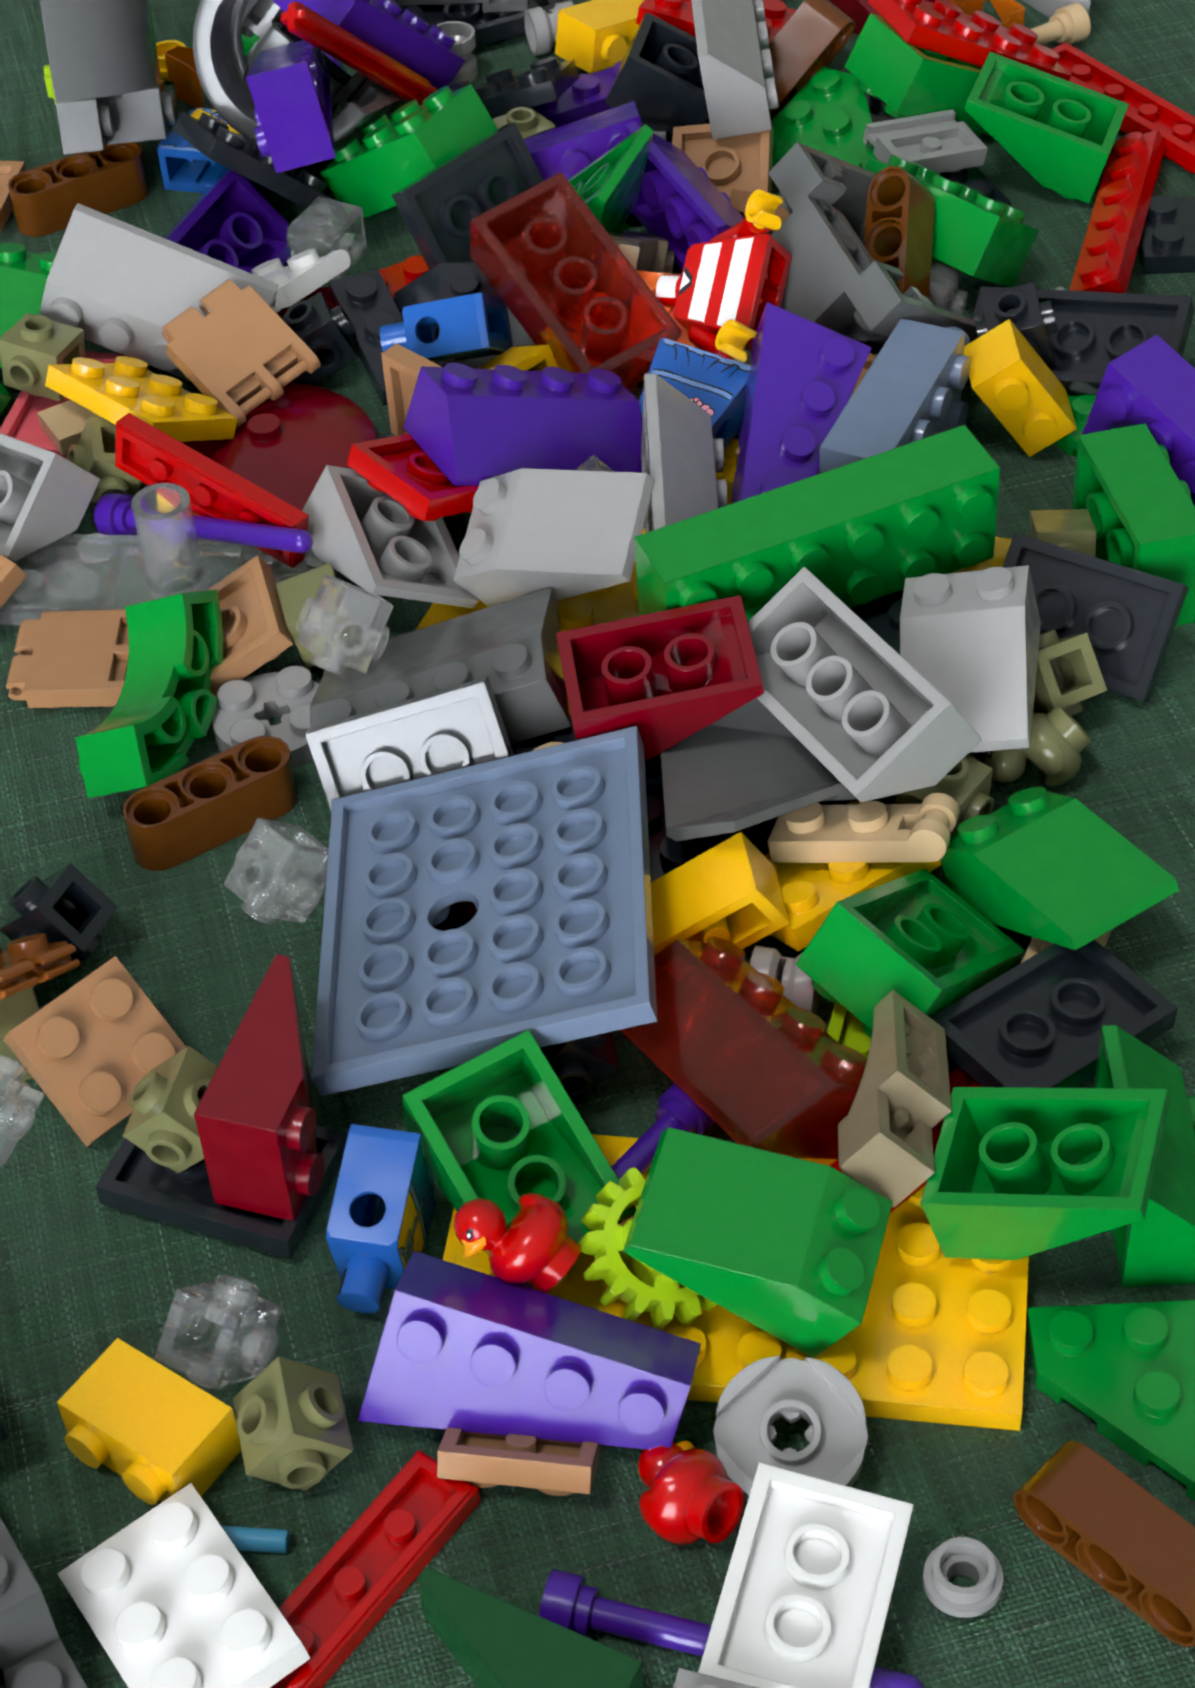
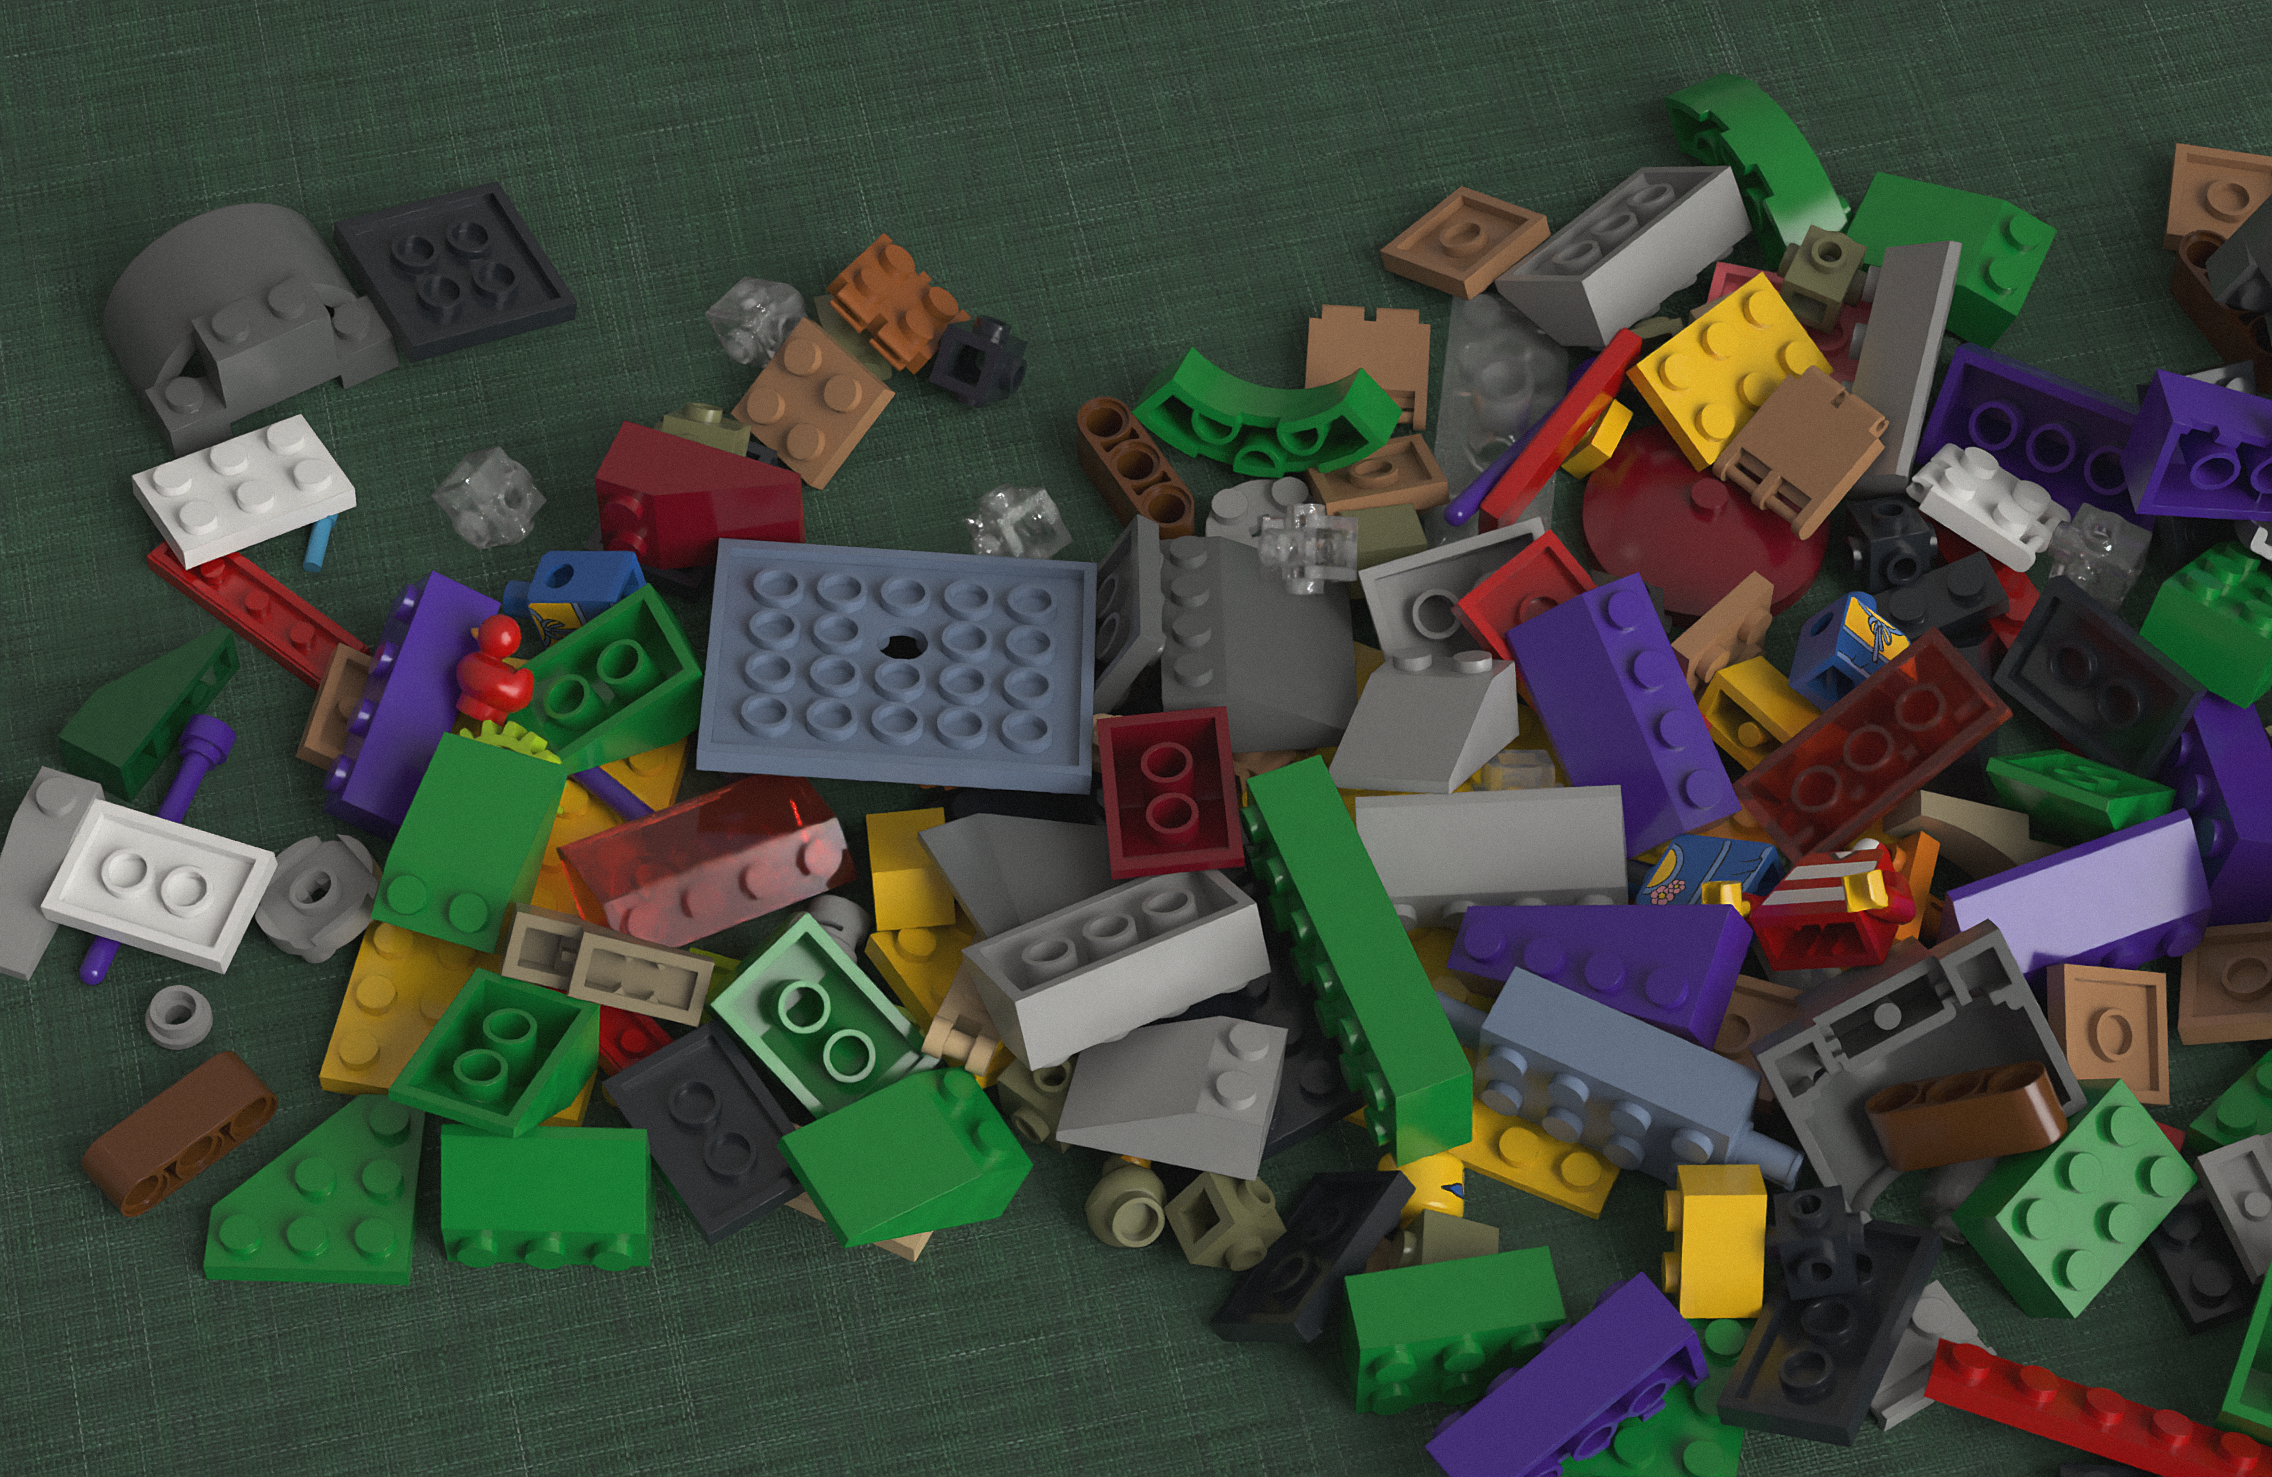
camera: 90 degrees right, 10 degrees up
yellow brick [57,1338,242,1505] -> none
olive brick [232,1356,353,1492] -> none
red animal [638,1441,744,1545] -> none

